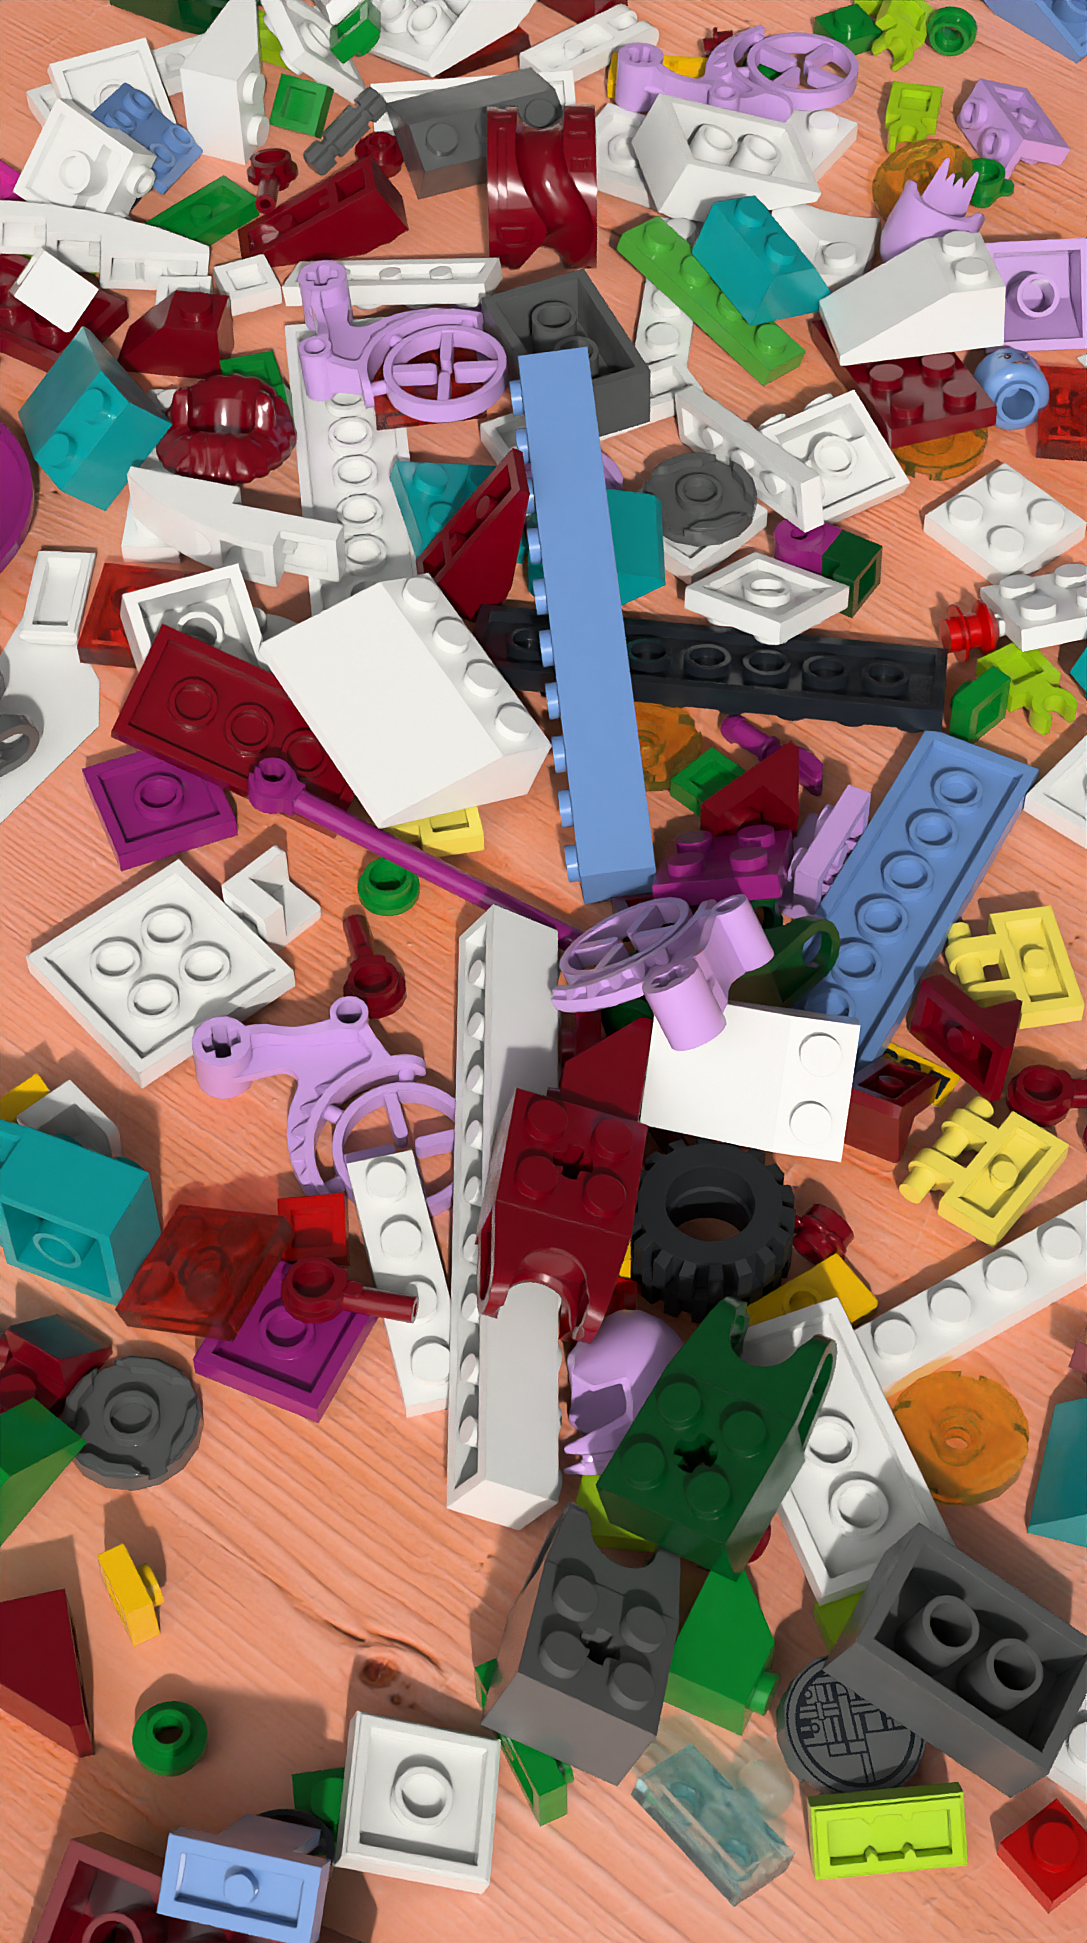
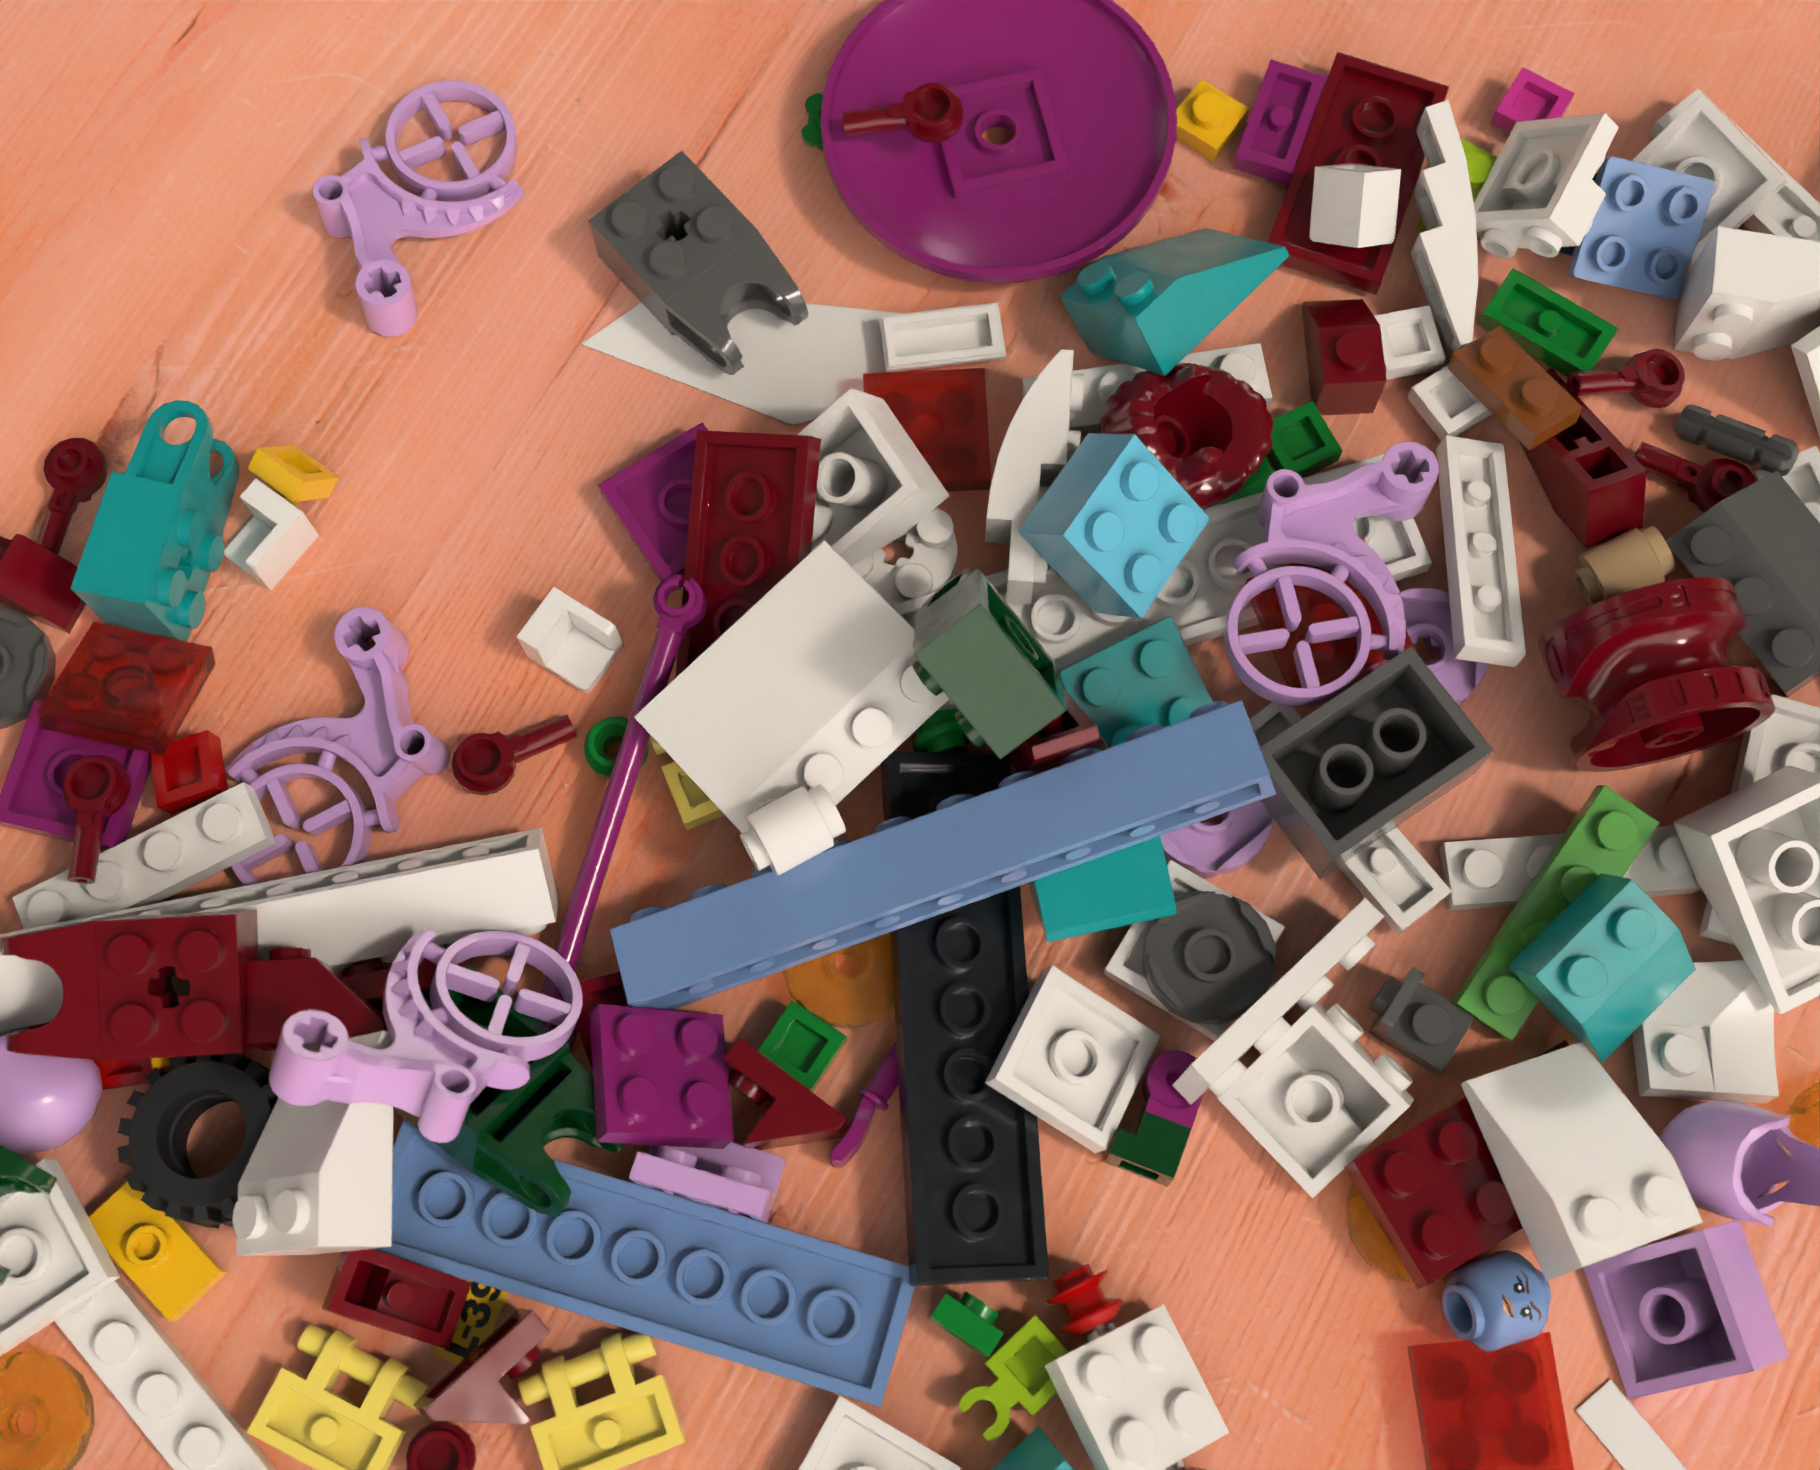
camera: 80 degrees right, 20 degrees up
white plate [26,859,296,1089] -> none
green plate [269,73,334,139] -> none
dark red plate [793,1204,854,1265] -> none
white plate [923,463,1087,585] -> none
none -> white brick [740,784,846,876]
none -> dark green brick [912,566,1066,759]
none -> medium azure brick [1018,433,1210,618]
none -> dark grey bracket [1368,967,1475,1076]
none -> dark orange plate [1448,326,1583,451]
none -> tan brick [1573,526,1676,605]

